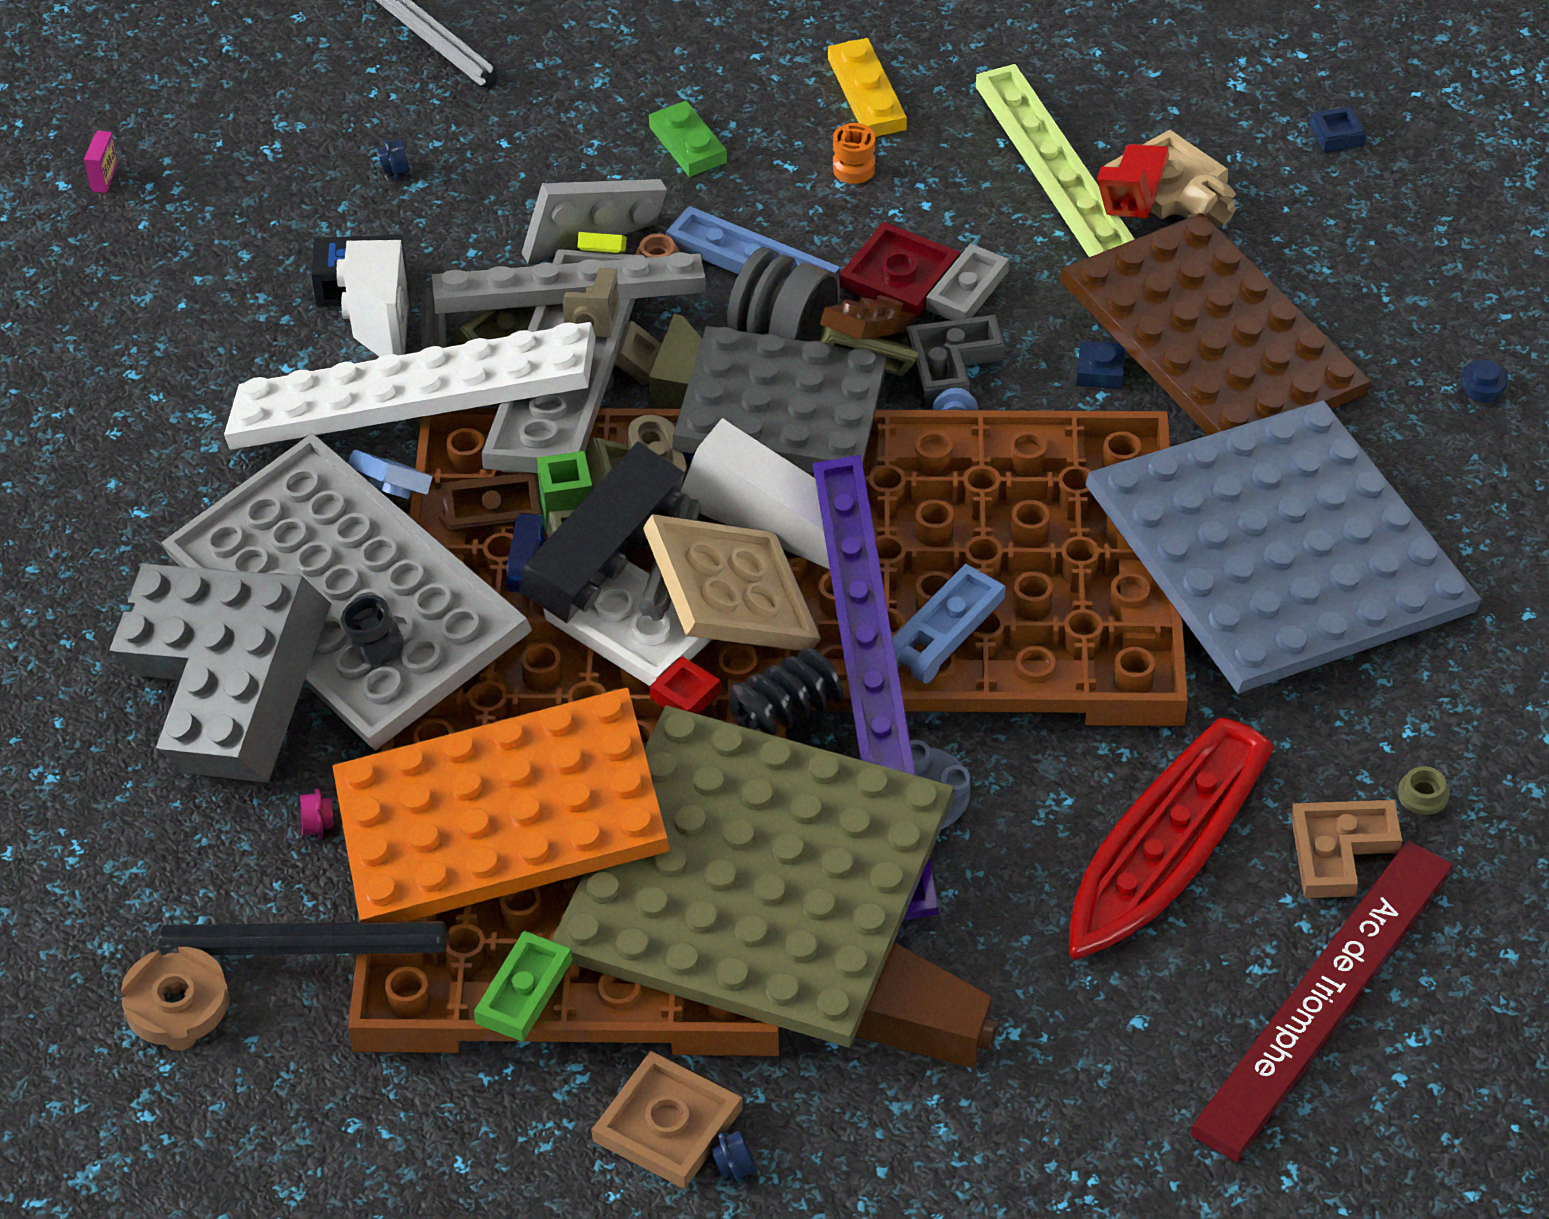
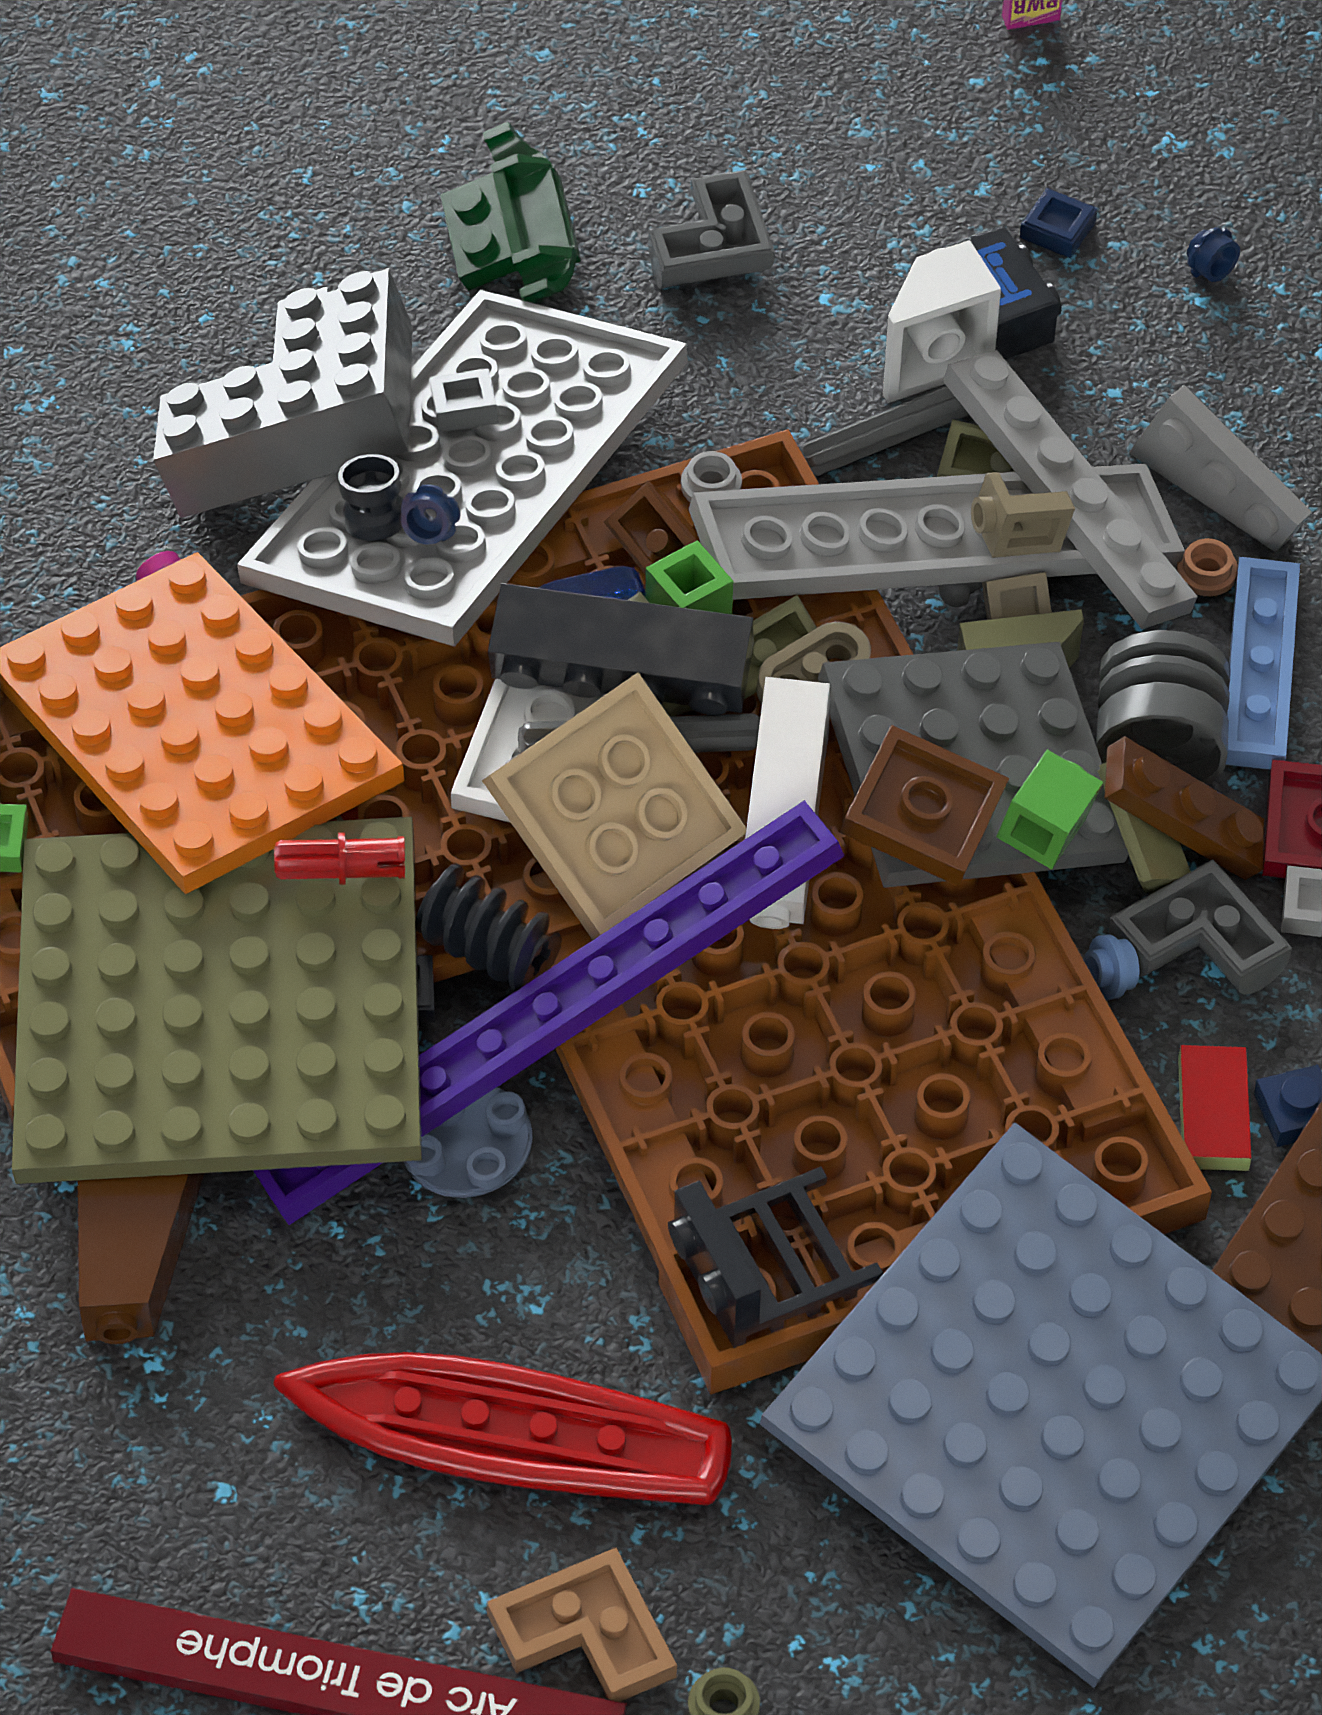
camera: 65 degrees right, 5 degrees up
white plate [224,322,596,450] -> none
medium blue plate [348,450,433,499] -> none
neon yellow tile [577,232,627,254] -> none
red plate [650,656,721,714] -> none
medium blue plate [892,564,1005,684] -> none
none -> red axle [274,832,405,885]
none -> dark blue plate [401,484,461,545]
none -> dark grey plate [429,368,499,433]
none -> dark green plate [440,121,581,305]
none -> dark grey brick [648,170,775,289]
none -> black plate [668,1167,883,1348]
none -> light grey plate [681,451,742,502]
none -> reddish brown plate [839,725,1009,887]
none -> bright green brick [996,749,1103,870]
none -> dark blue tile [1020,188,1098,258]
none -> red tile [1178,1045,1251,1171]

